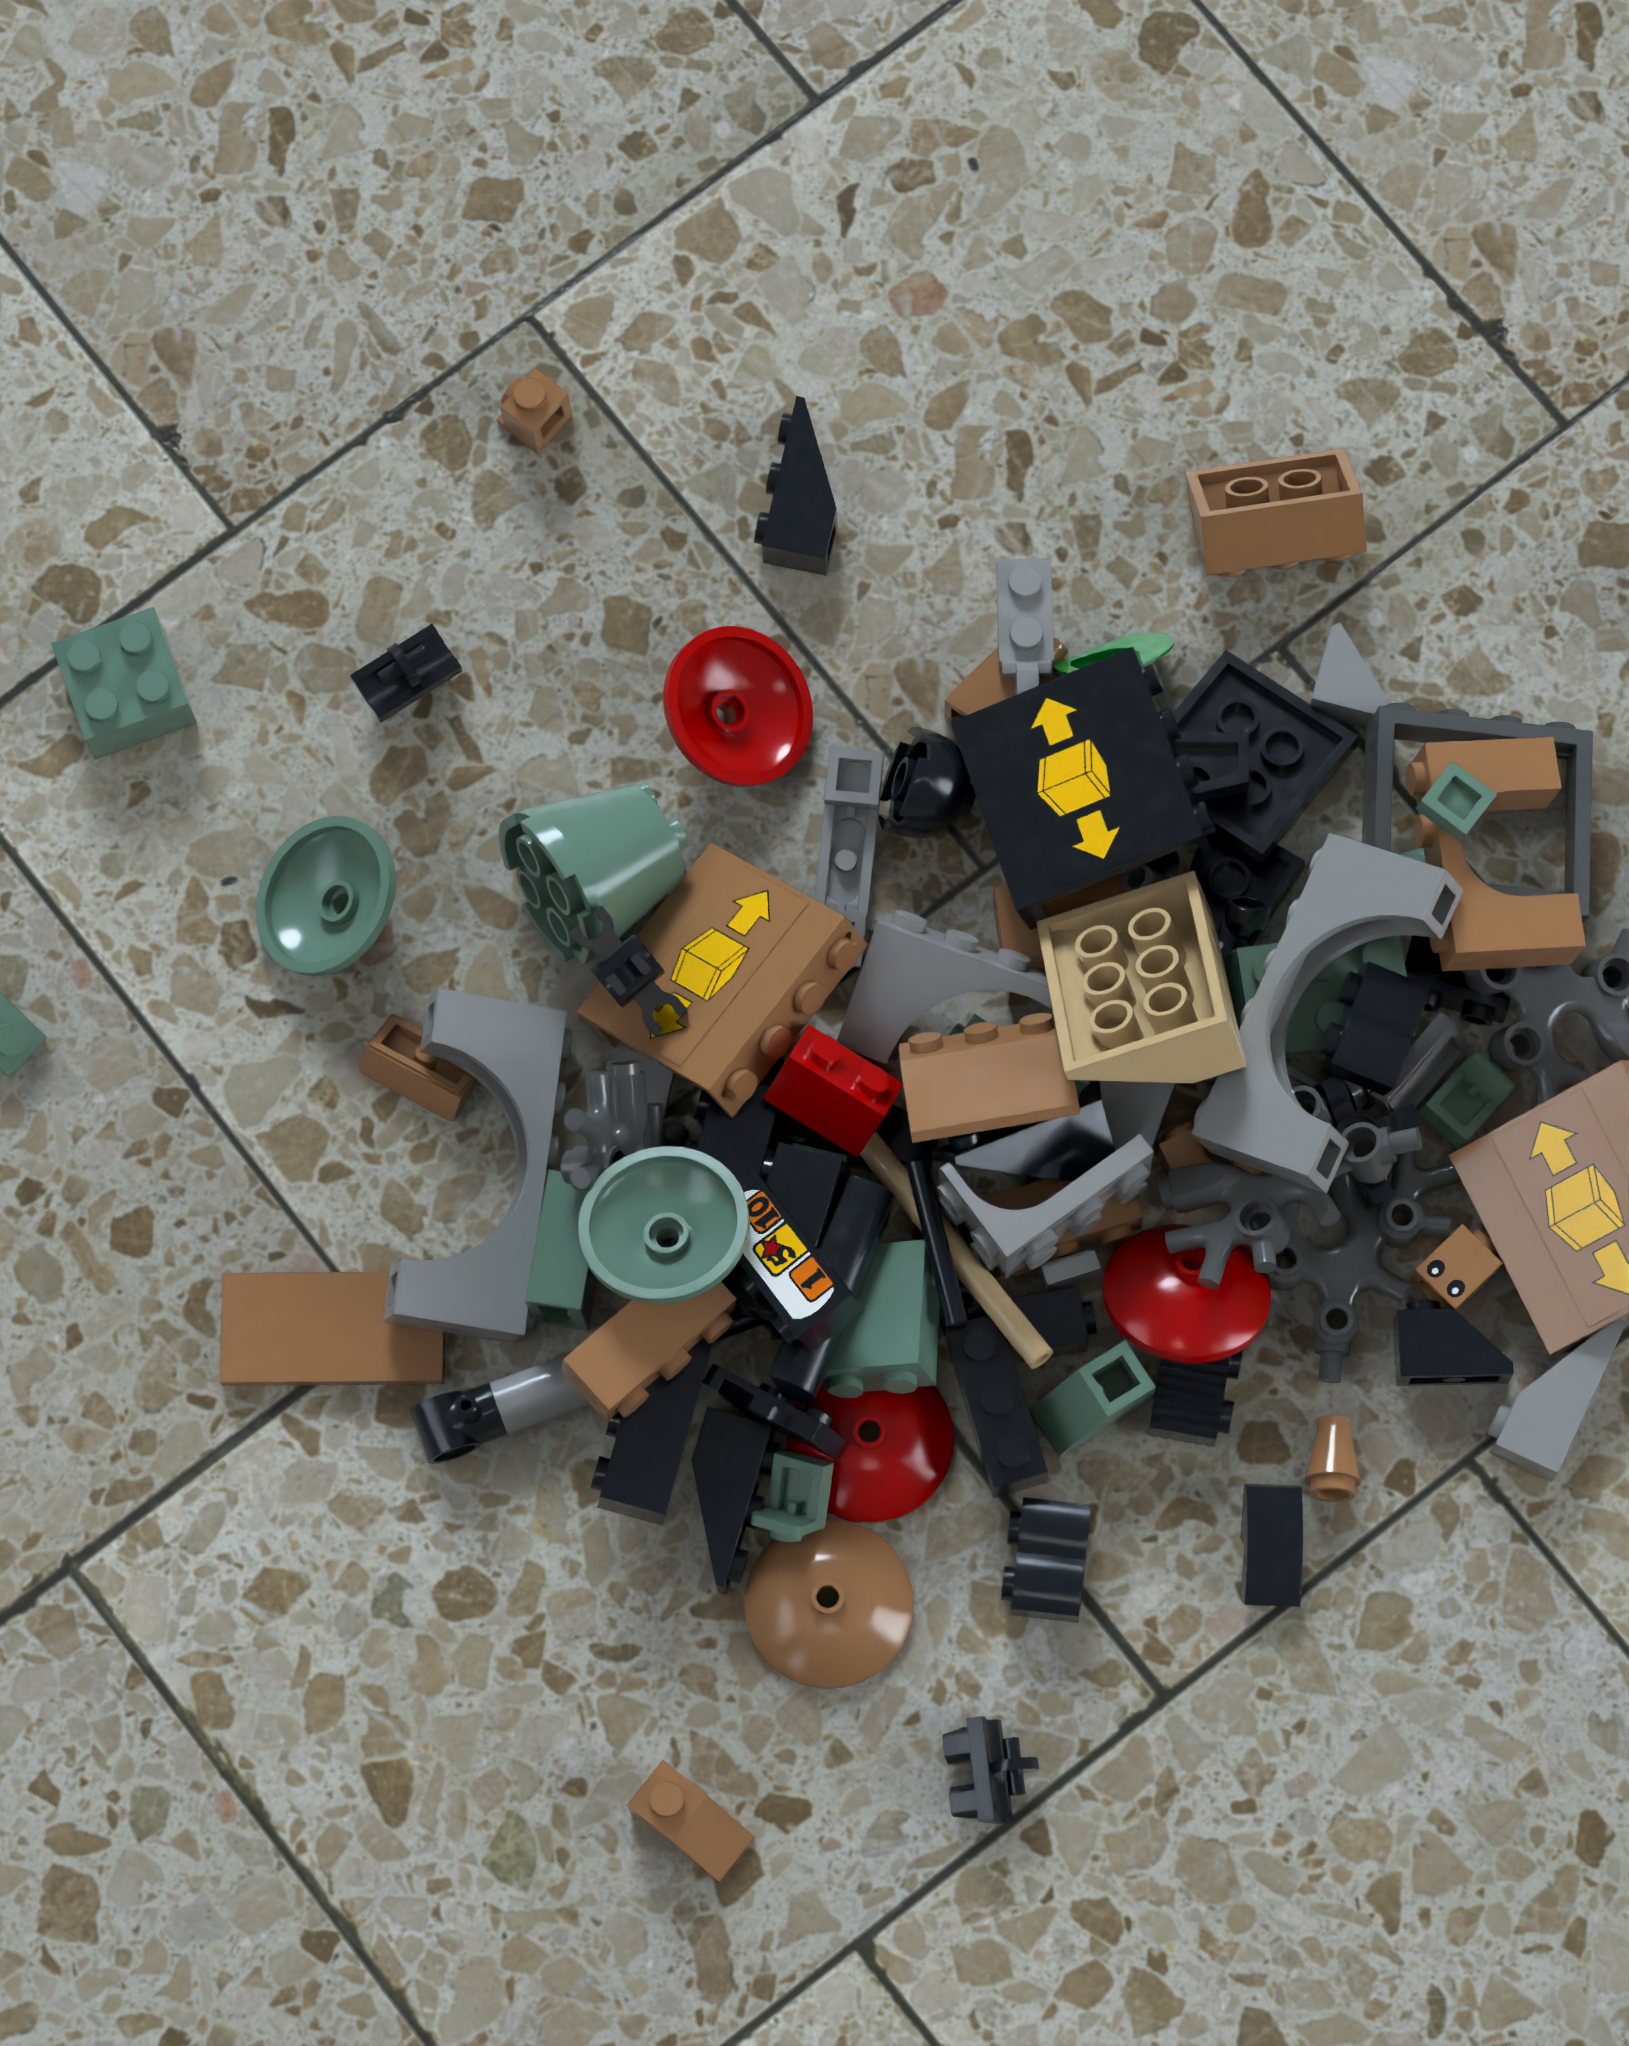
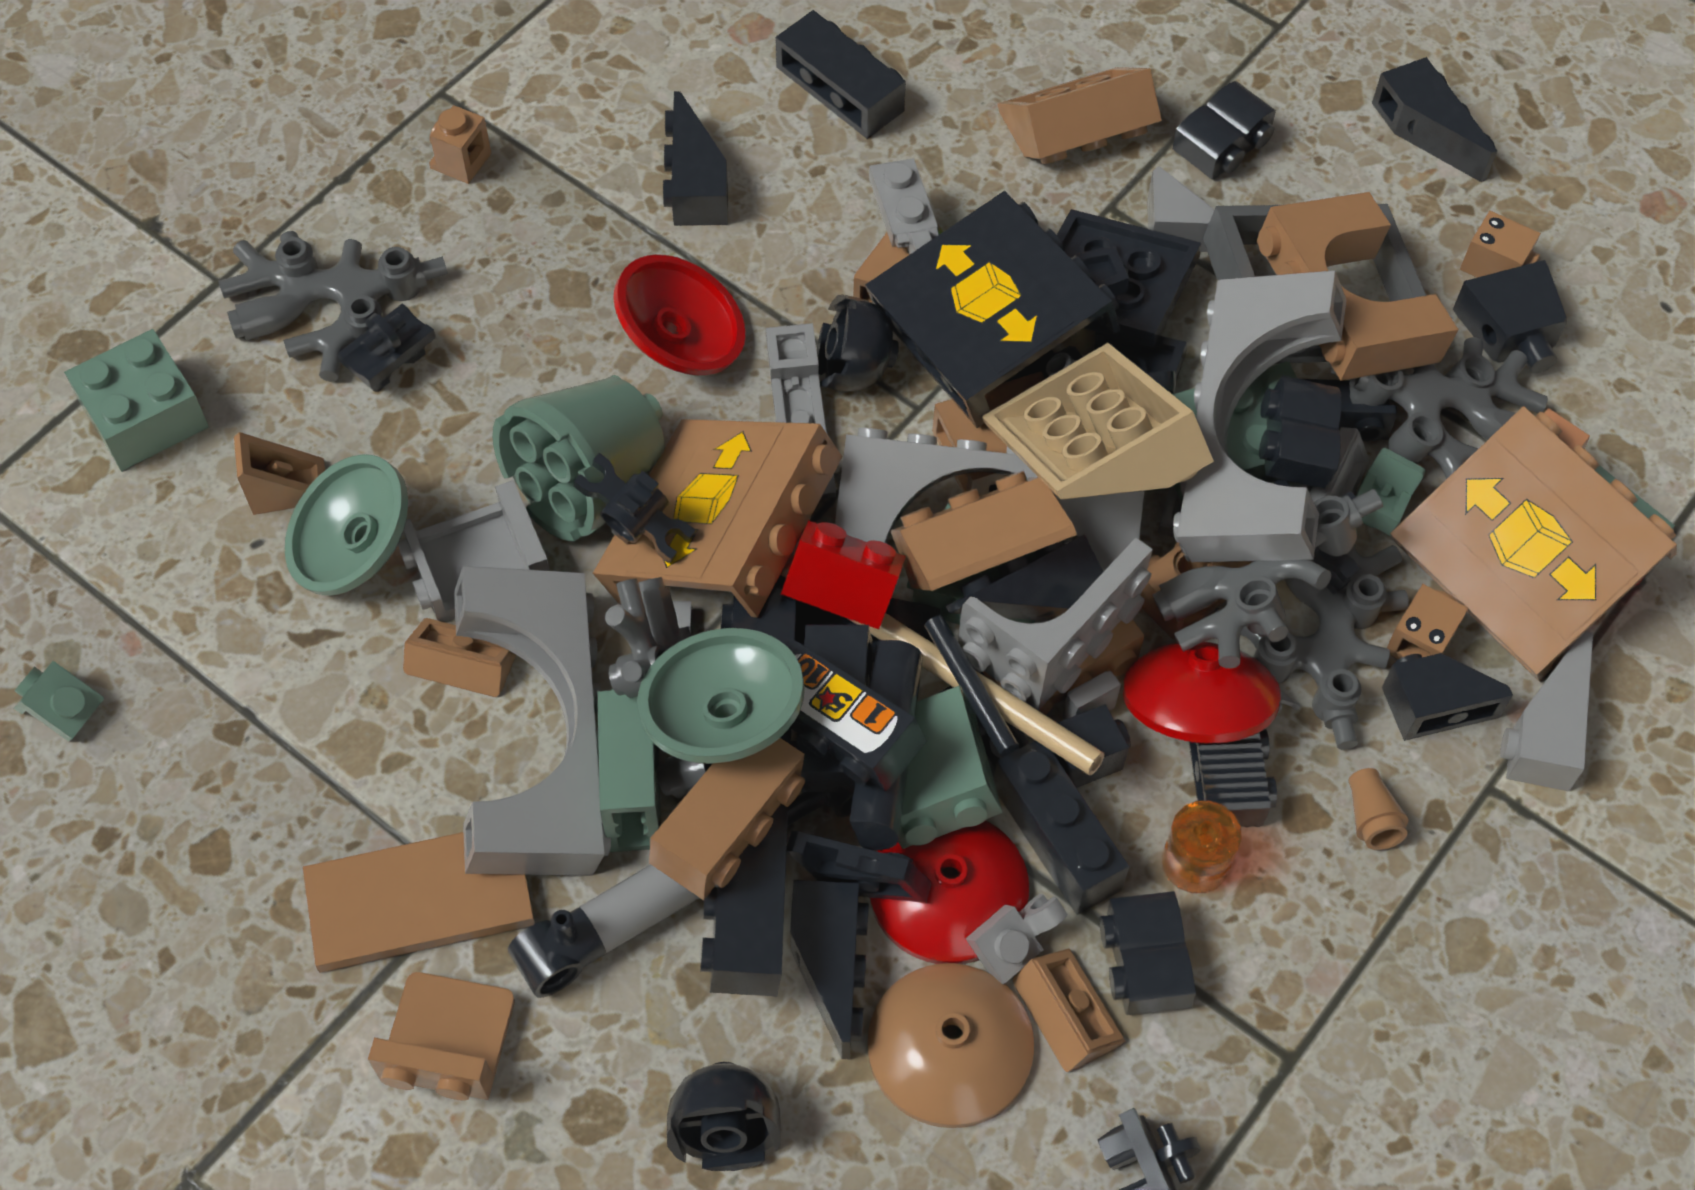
camera: 20 degrees left, 15 degrees down
sand green bracket [751,1449,834,1542] -> none
sand green slope [1029,1340,1156,1457] -> none
black slope [1240,1484,1303,1607] -> none
sand green plate [1415,761,1497,842] -> none
none -> dark grey plant [218,231,448,382]
none -> medium nougat slope [234,432,325,515]
none -> medium nougat bracket [368,972,515,1101]
none -> light grey panel [398,480,550,623]
none -> black cylinder [667,1062,781,1171]
none -> black brick [775,10,906,139]
none -> light grey plate [965,894,1068,984]
none -> medium nougat slope [1013,948,1126,1072]
none -> clear orange wheel [1161,801,1242,894]
none -> black brick [1173,81,1276,179]

